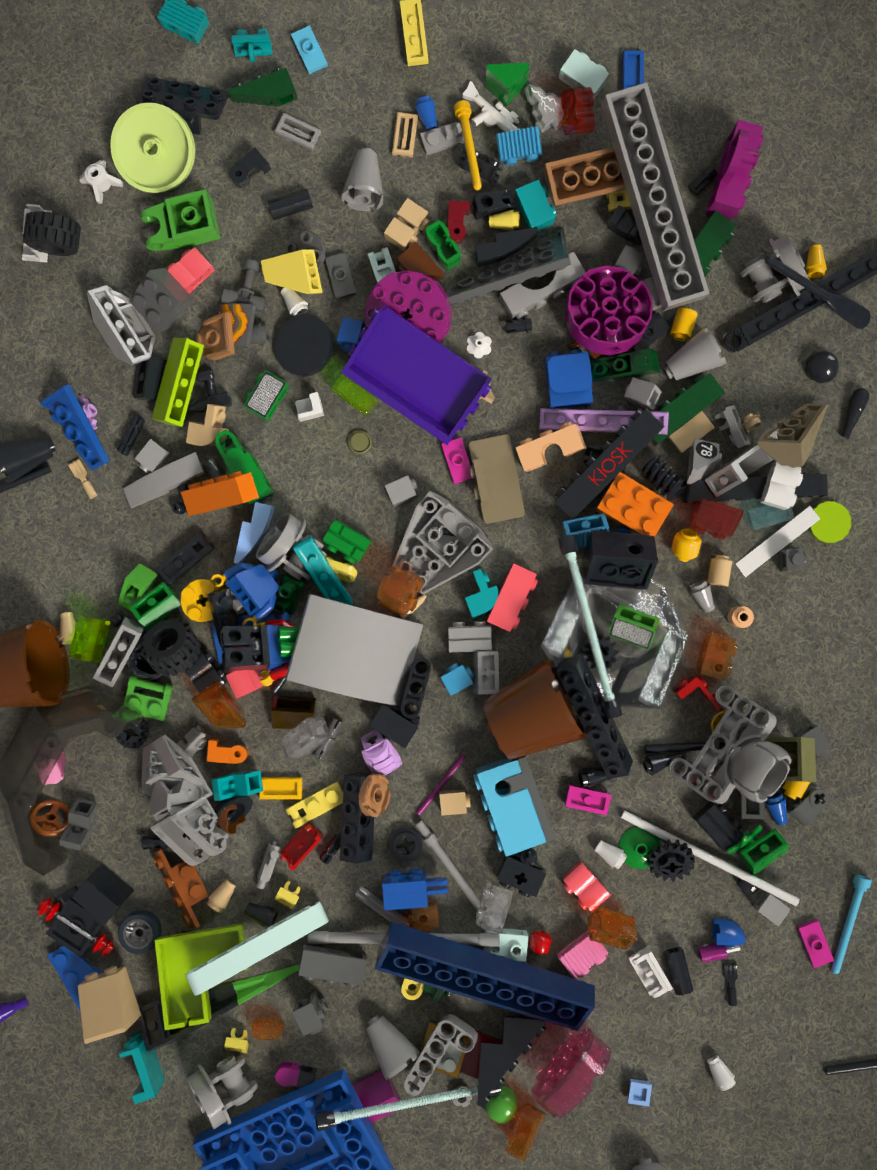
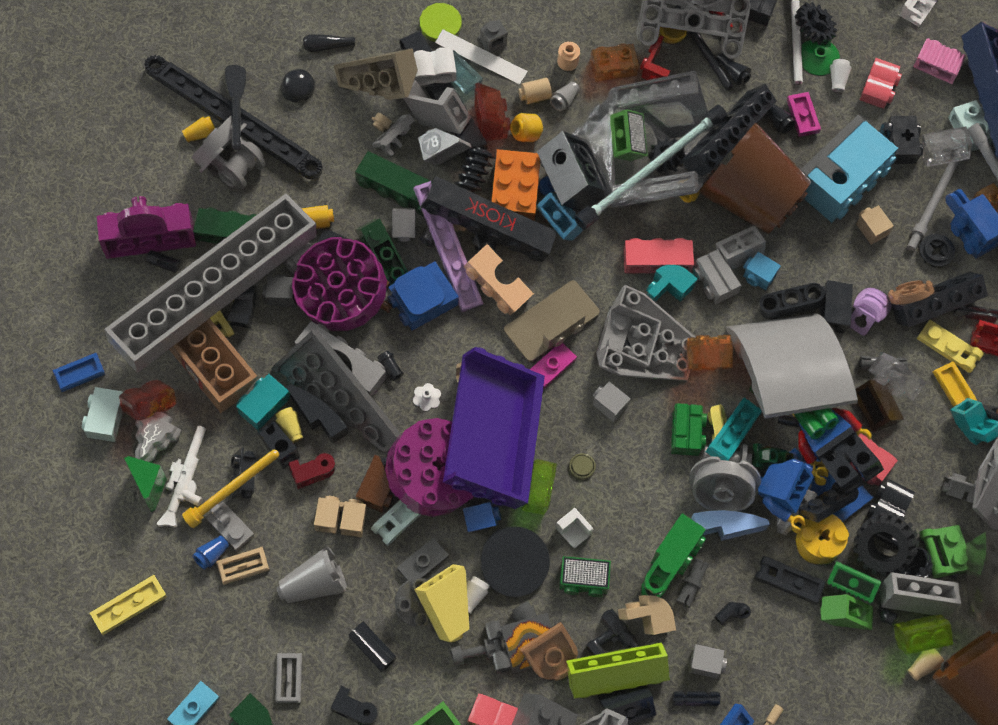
camera: 120 degrees left, 20 degrees down
light grey slope [123,452,205,508] -> none
orange brick [181,471,259,516] -> none
clear orange slope [192,681,247,728] -> none
orange leg [207,738,249,764] -> none
magenta axle [417,754,466,815] -> none
green brick [426,220,461,271] -> none
dark azure brick [496,126,543,166] -> none
red piece [529,931,552,954] -> none
clear orange brick [587,907,638,950] -> none
light grey cone [664,327,727,380] -> none
tan tile [668,411,715,454] -> none

